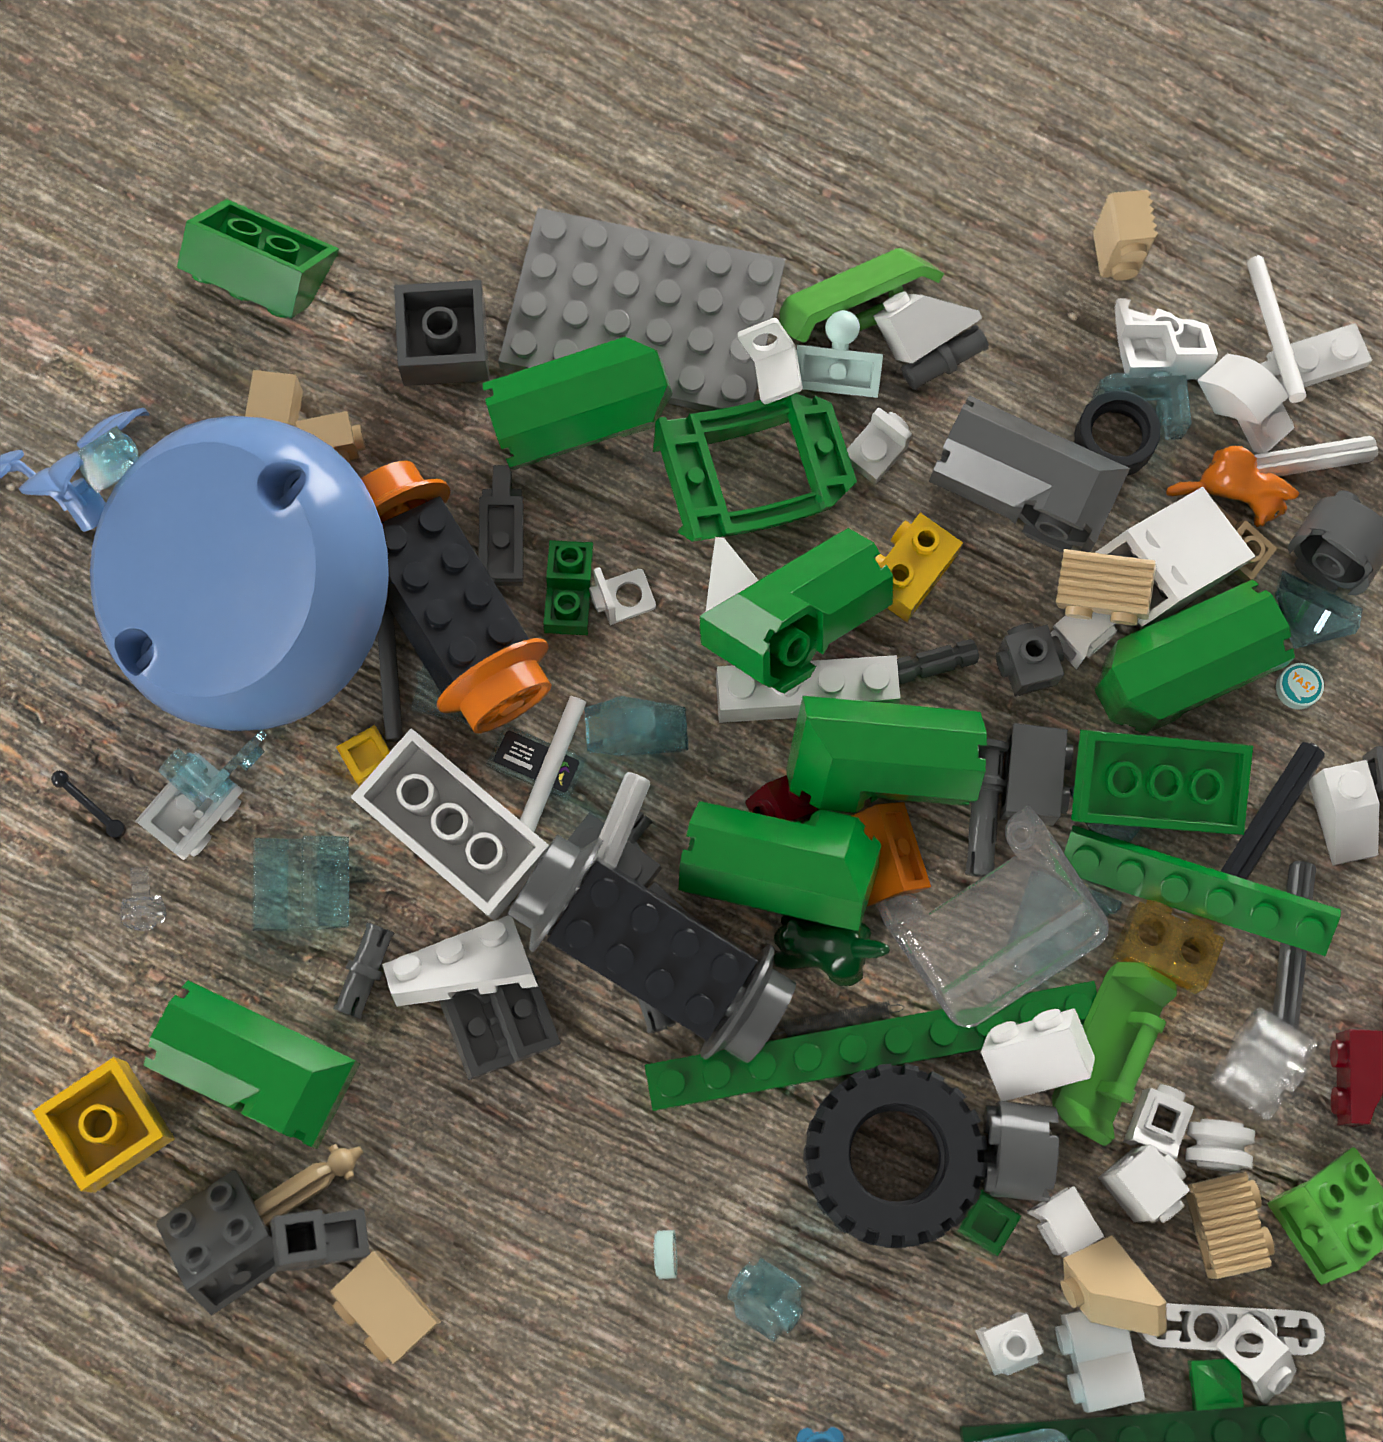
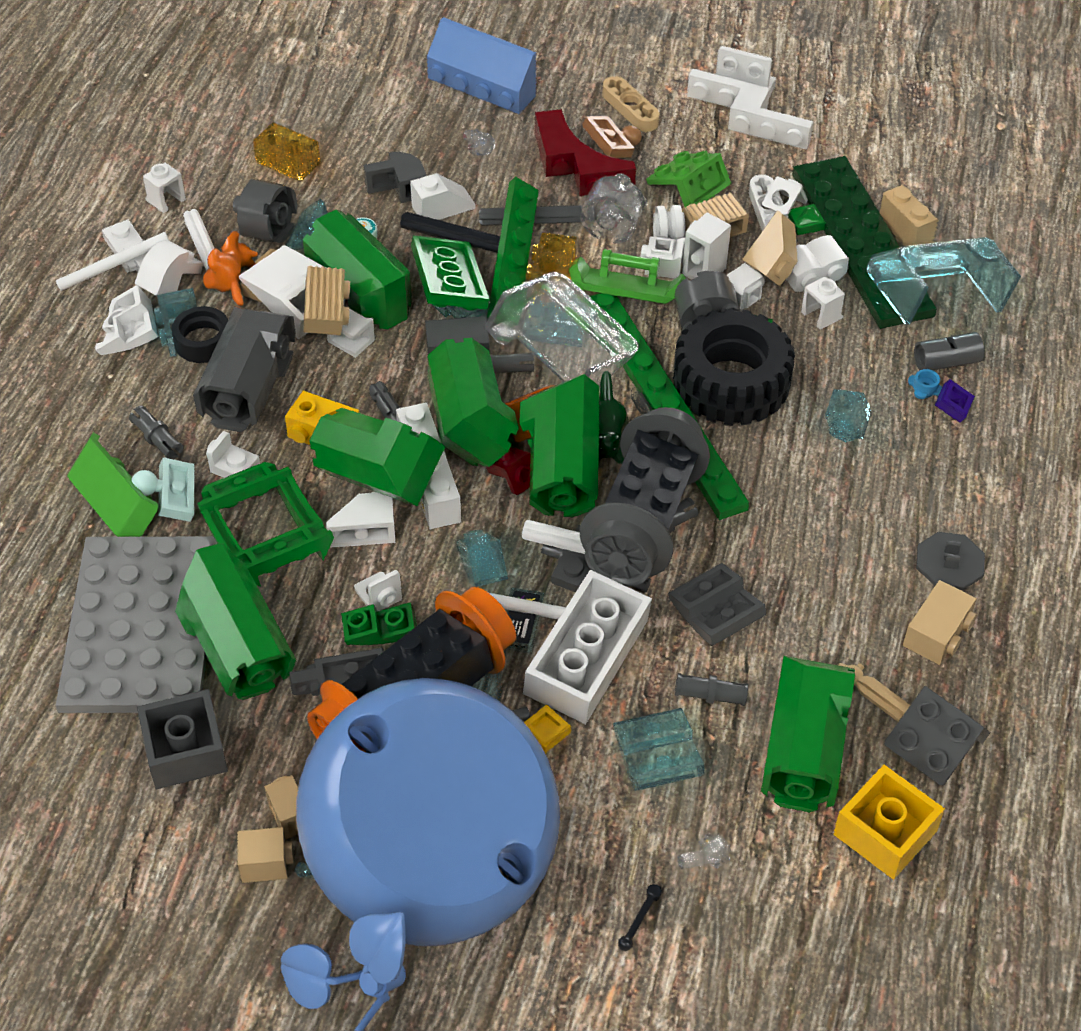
camera: 100 degrees left, 25 degrees down
clear light blue bracket [78,425,139,493] -> none
white bracket [136,752,243,860] -> none
clear light blue bracket [158,729,267,808] -> none
green slope [177,199,339,319] -> none
dark grey brick [270,1208,370,1271] -> none
white wing [382,915,538,1007] -> none
light aqua tile [654,1230,677,1279] -> none
white bracket [738,318,803,404] -> none
white slope [873,292,982,363] -> none
white brick [981,1008,1095,1101] -> none
dark grey brick [996,623,1064,697] -> none
tan brick [1093,190,1158,281] -> none
none -> dark grey piece [916,532,985,590]

